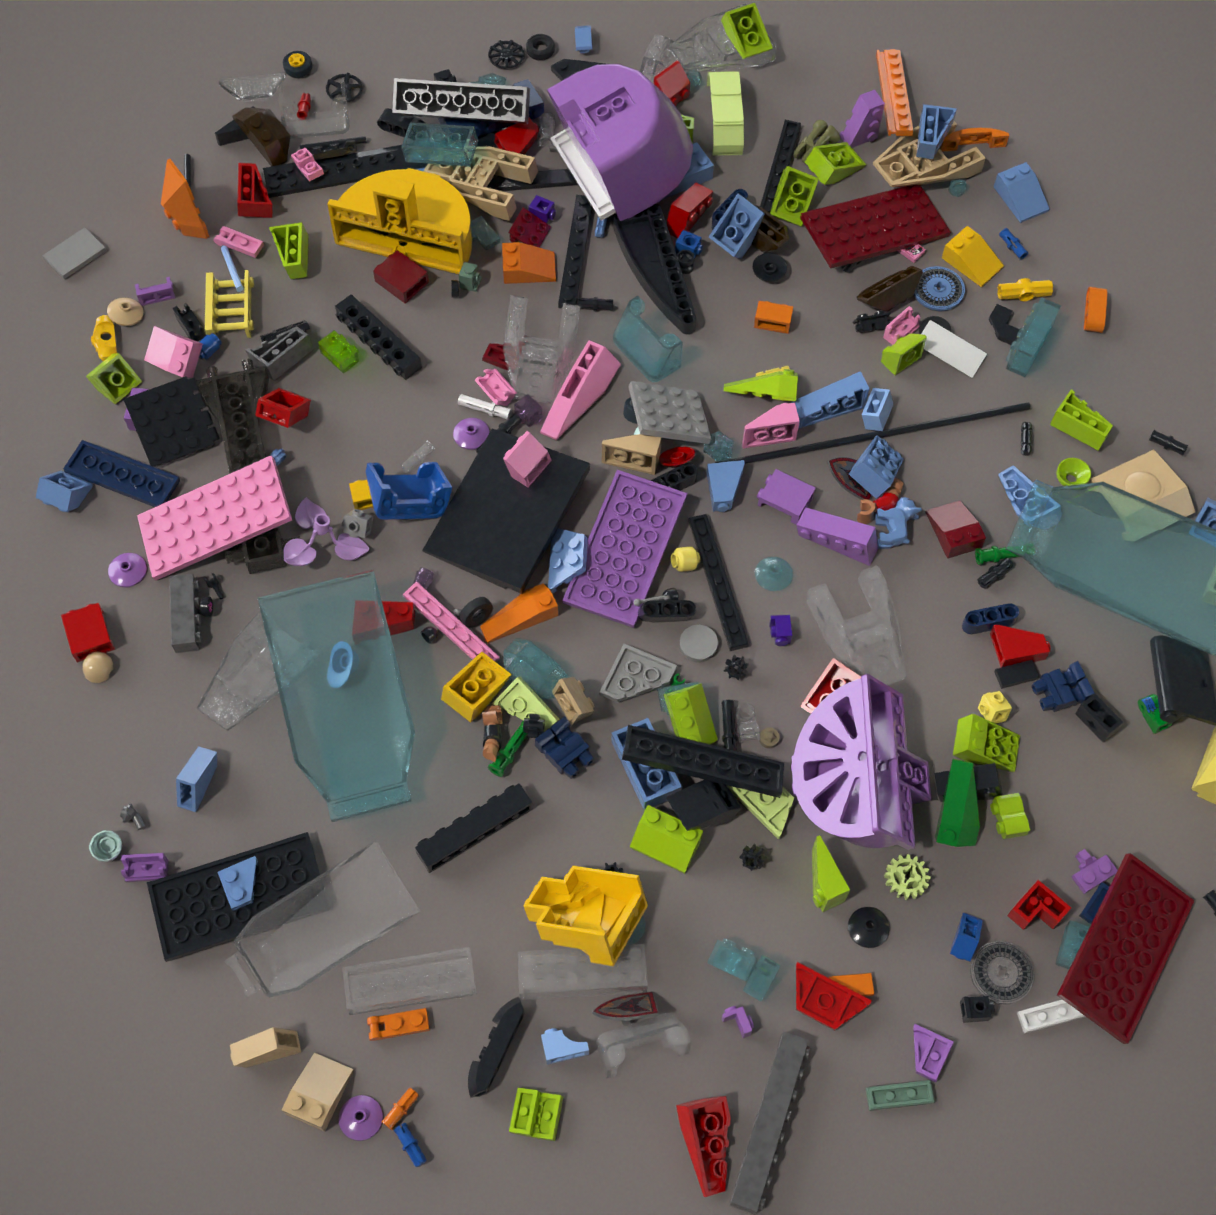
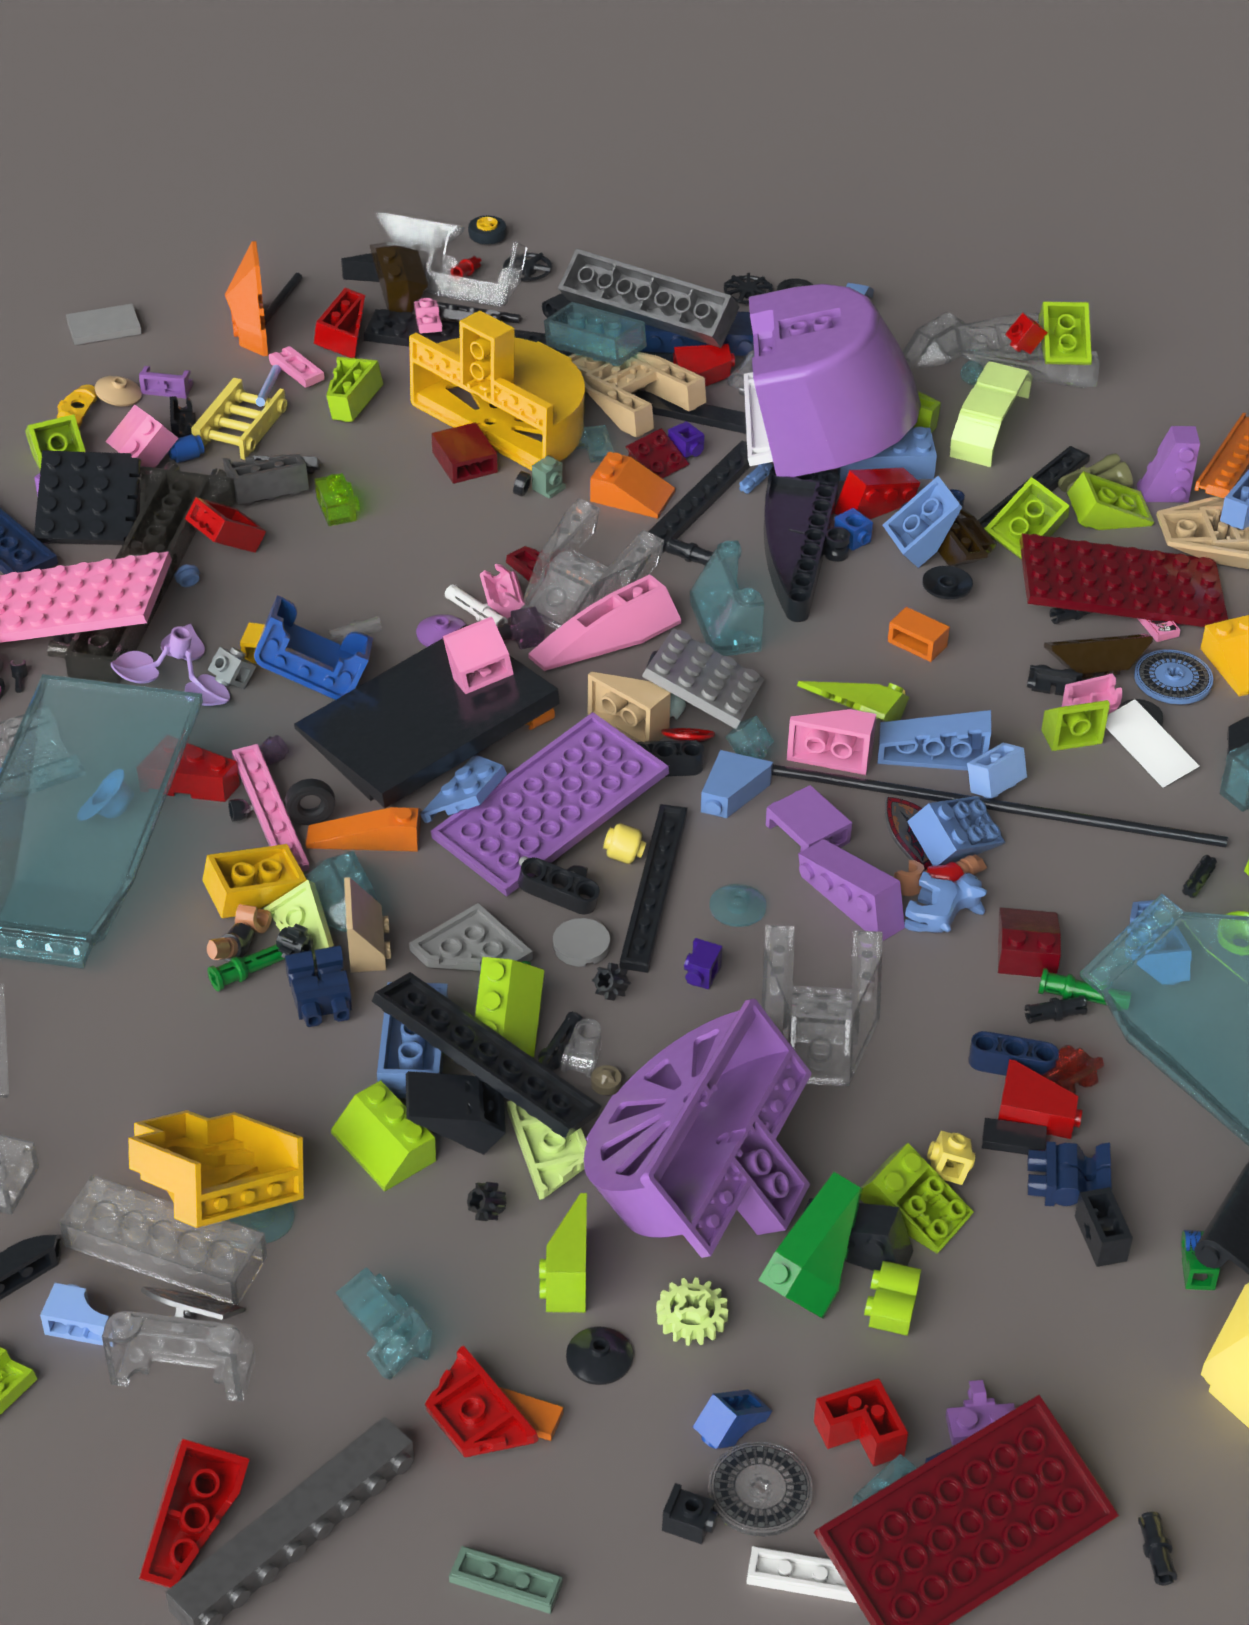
camera: 25 degrees right, 20 degrees down
black brick [335,294,422,380] -> none
black brick [415,783,533,873] -> none
red slope [654,60,691,106] -> none
medium lavender bracket [722,1006,754,1038] -> none
medium lavender wing [913,1024,953,1082] -> none
none -> red brick [1005,312,1048,354]
none -> clear red hips [1042,1045,1104,1094]

